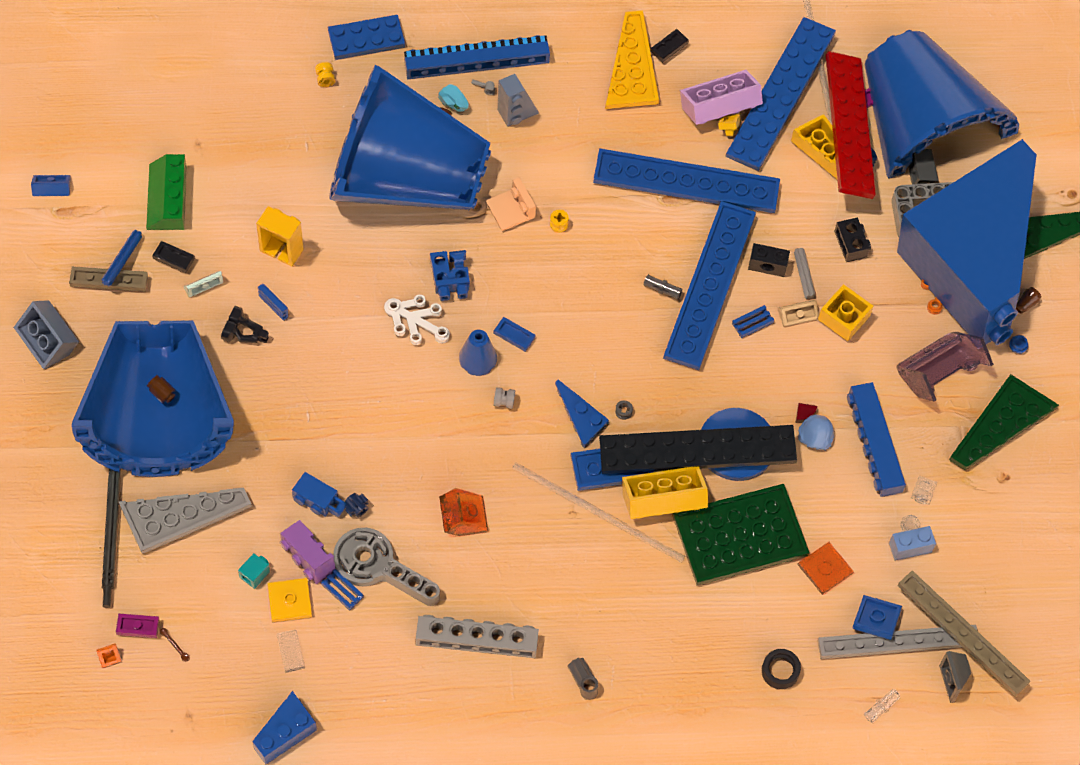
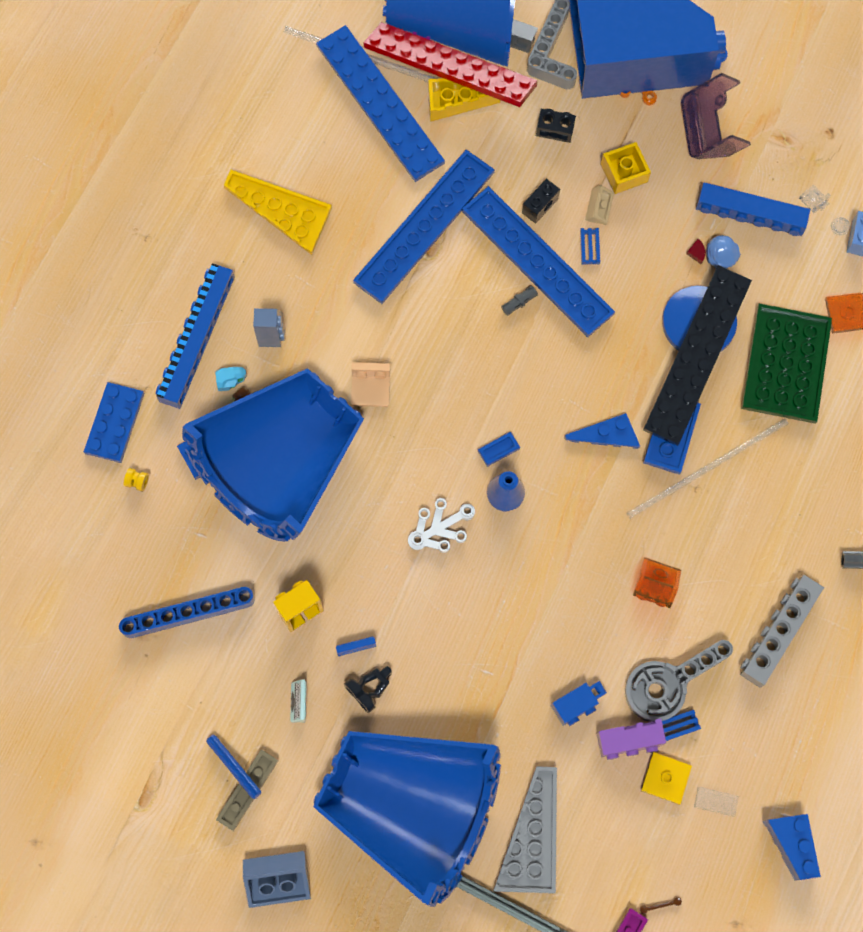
camera: 60 degrees left, 10 degrees up
blue slope [31,175,71,196] -> none
green slope [146,154,187,230] -> none
reddish brown brick [147,375,176,404] -> none
black plate [152,241,195,273] -> none
teal brick [238,553,270,589] -> none
dark blue gear [345,493,369,517] -> none
blue hips [430,250,470,301] -> none
light grey hand [471,80,495,95] -> none
light grey wheel [493,387,515,409] -> none
yellow wheel [550,209,569,233] -> none
dark grey bush [615,400,633,420] -> none
yellow brick [622,467,708,519] -> none
black plate [650,29,689,63] -> none
lavender brick [680,70,763,125] -> none
yellow tile [718,114,741,136] -> none
light grey axle [794,248,815,299] -> none
dark green wing [949,374,1059,470] -> none
none -> blue beam [119,587,255,638]

